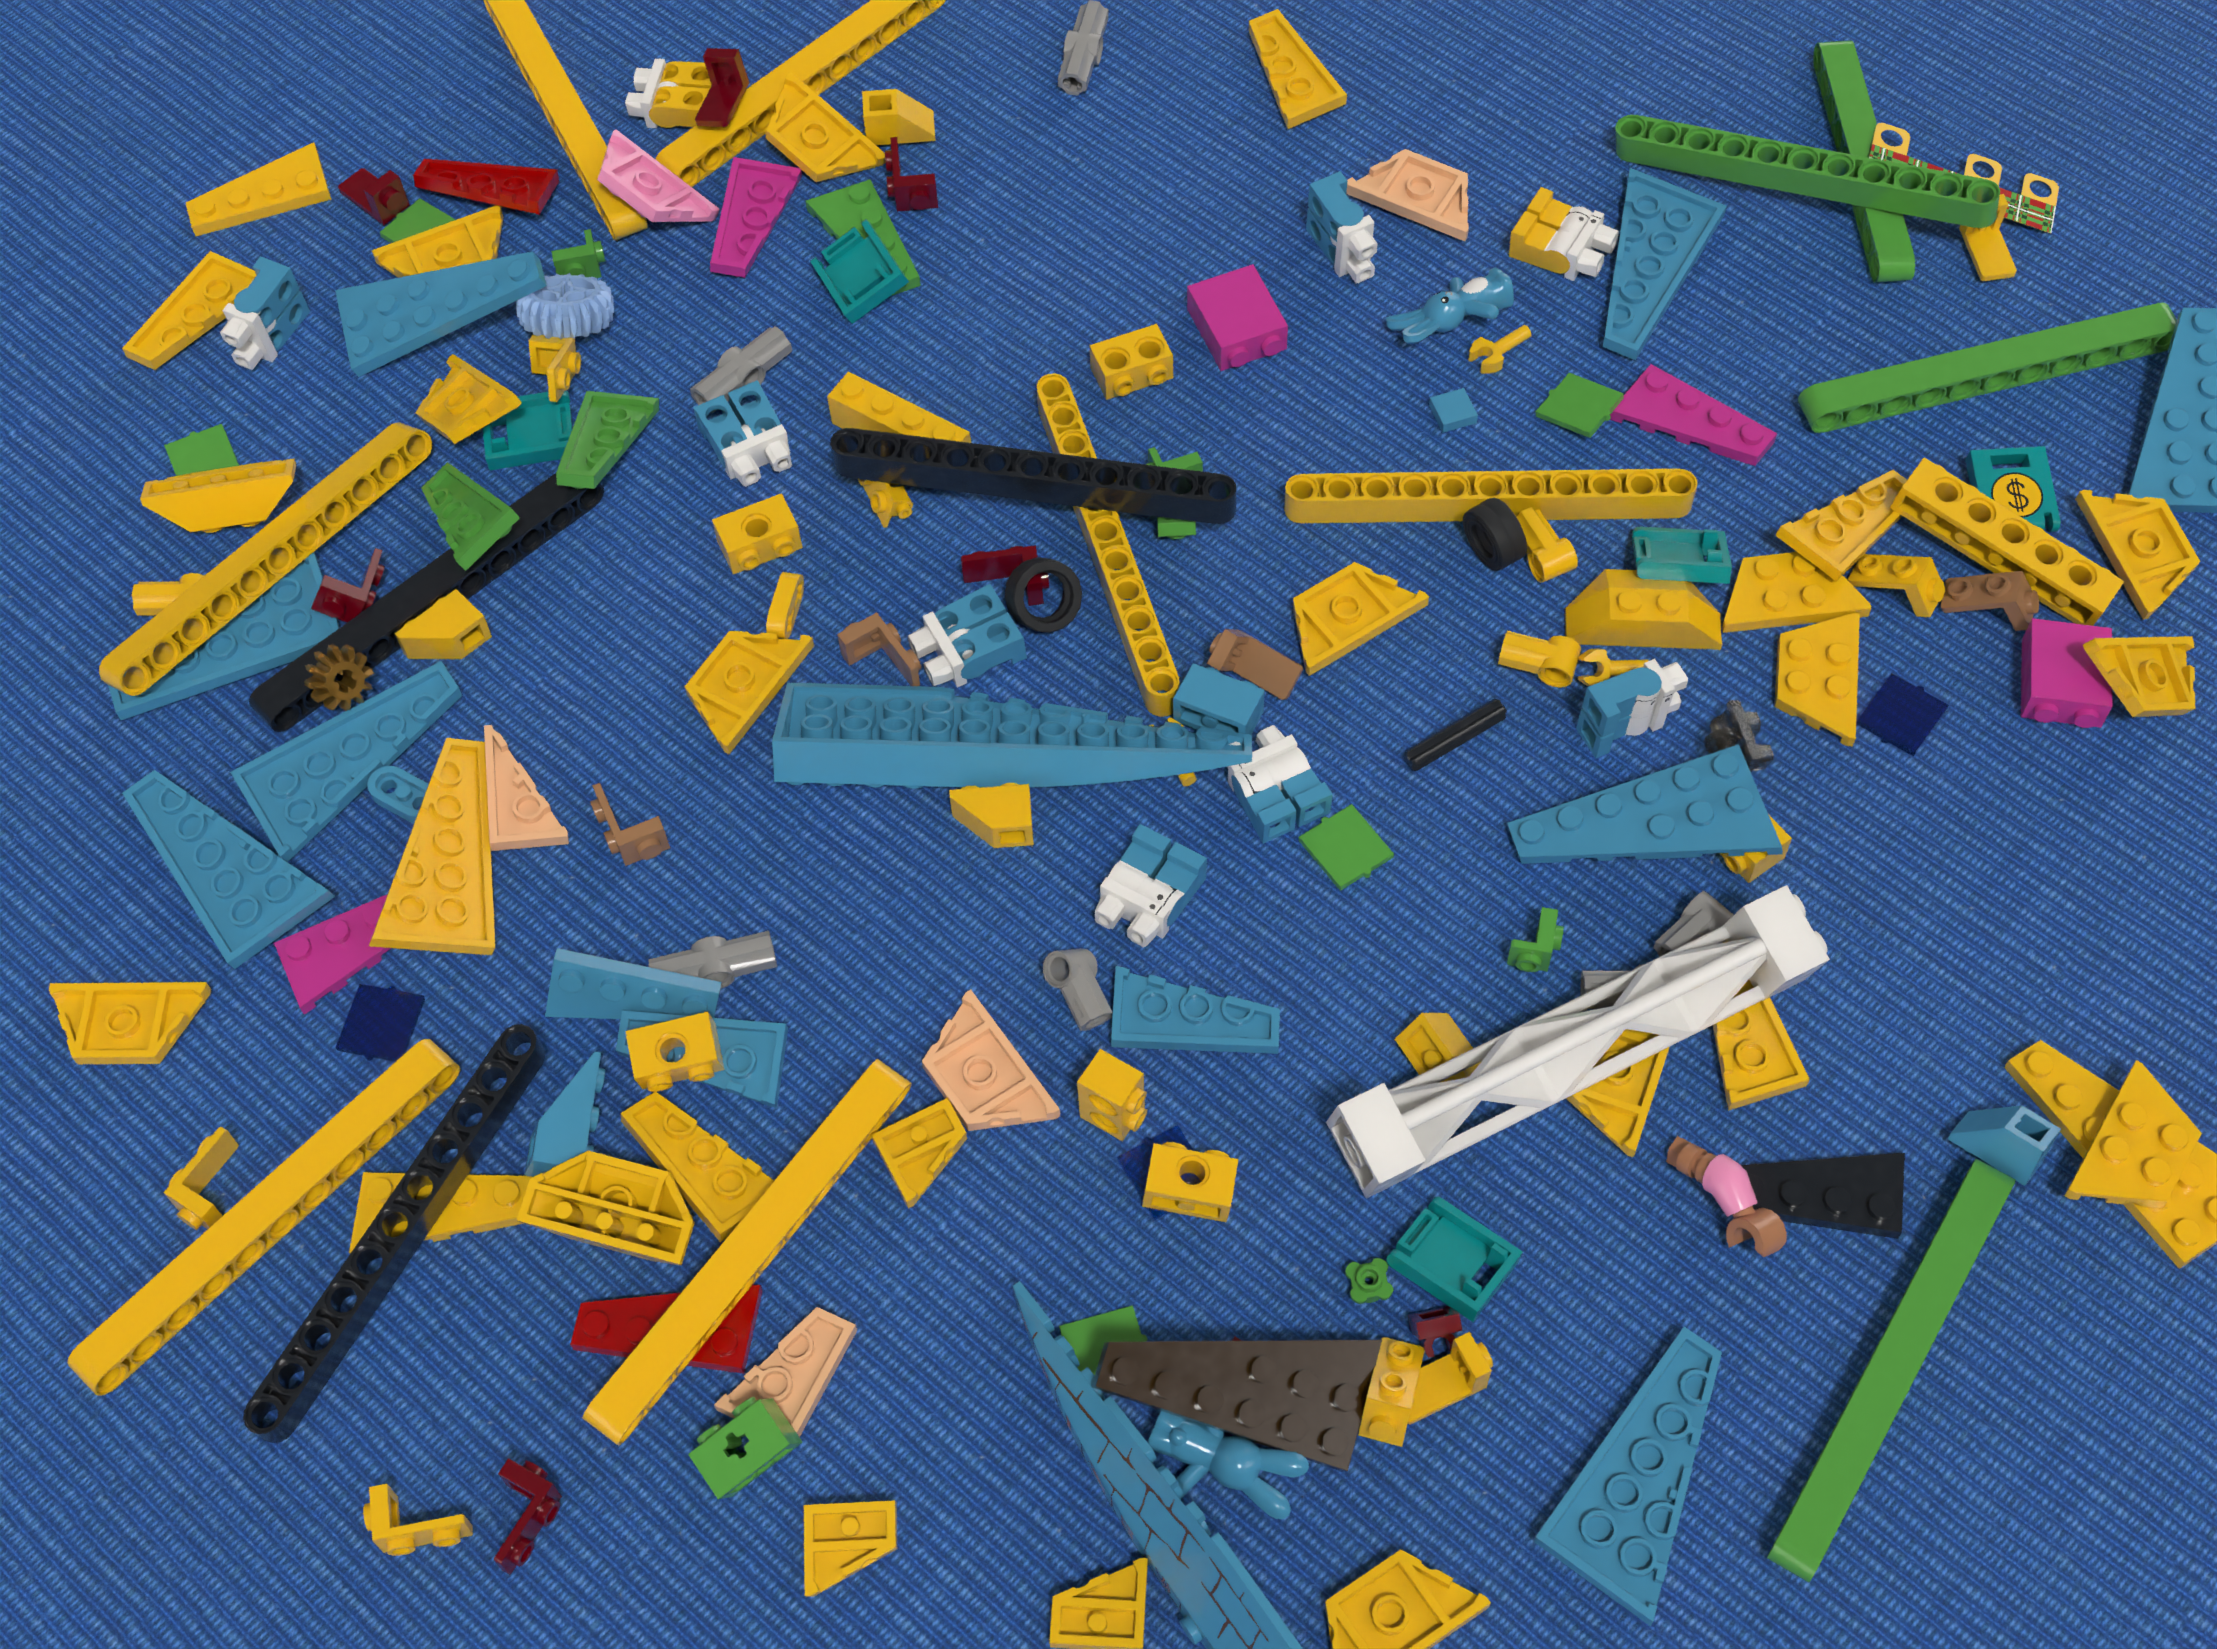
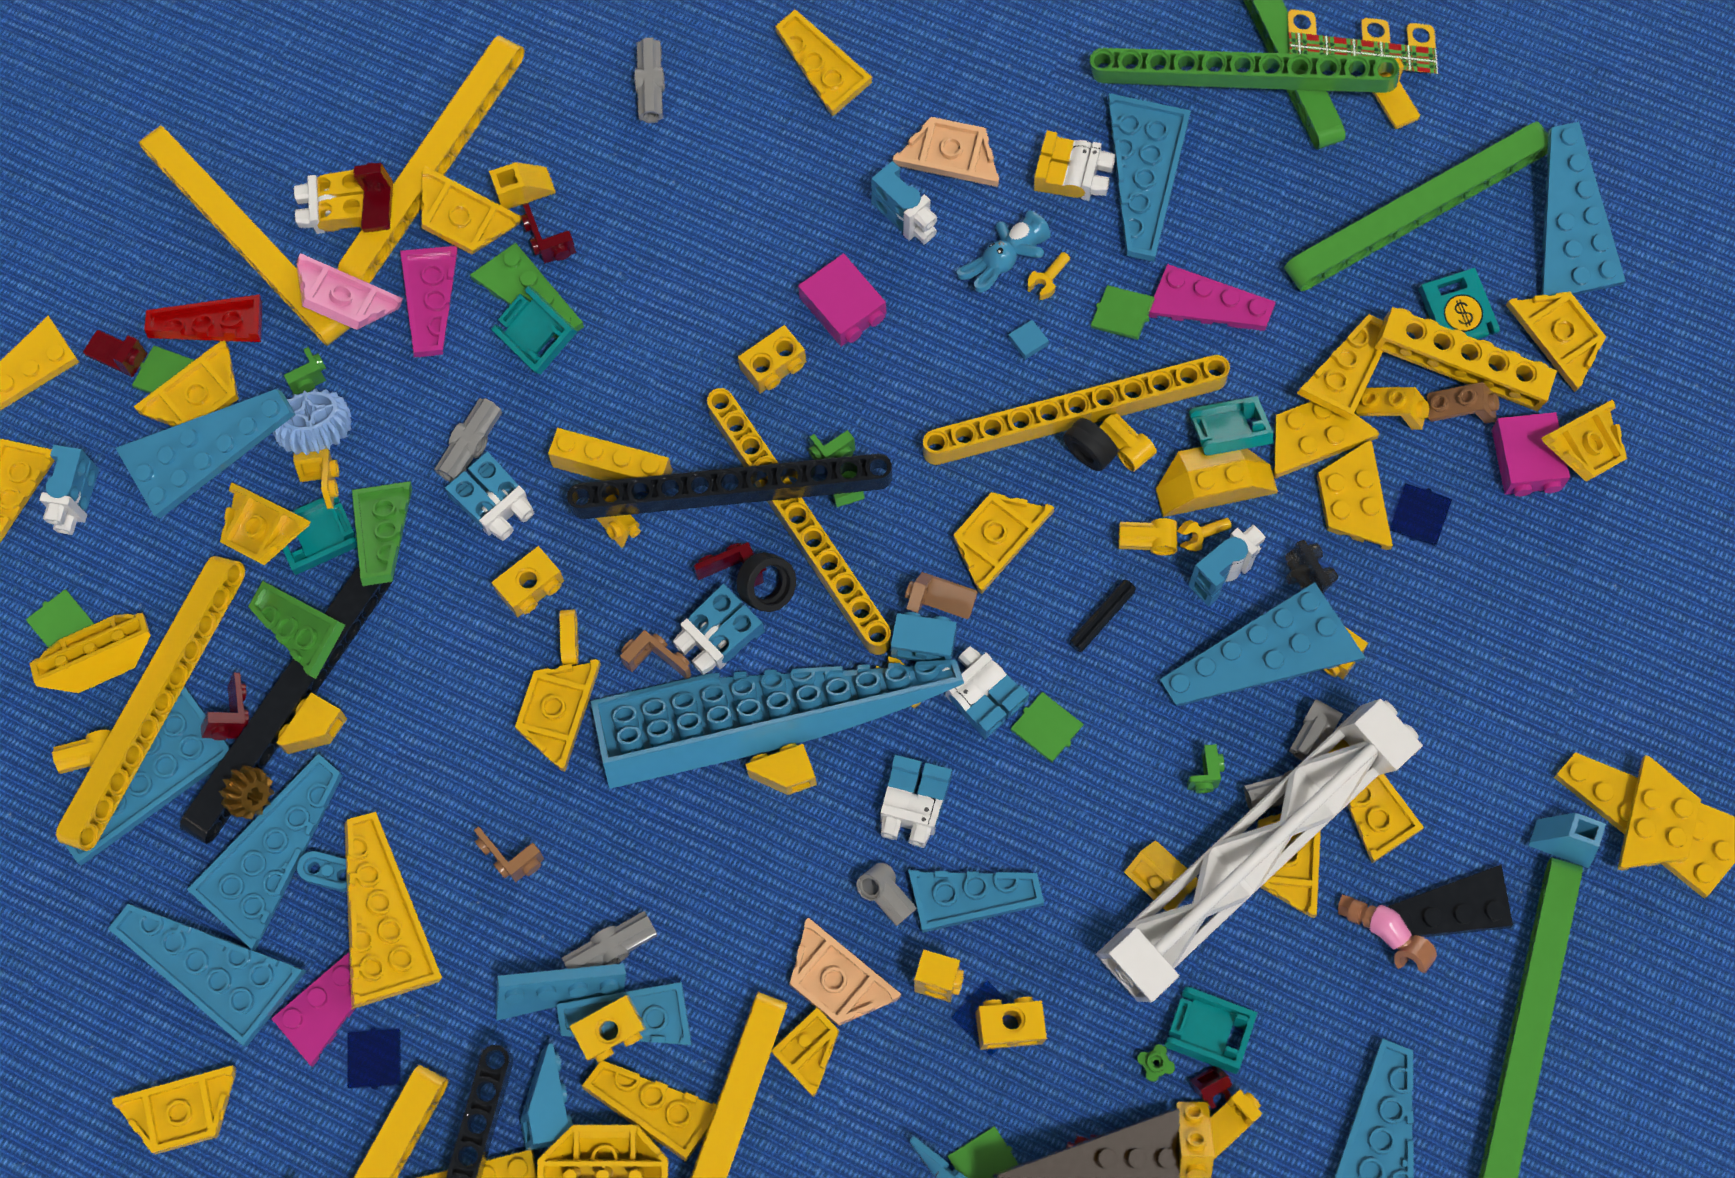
camera: 15 degrees left, 10 degrees up
light nougat wing [484,725,569,851] -> none

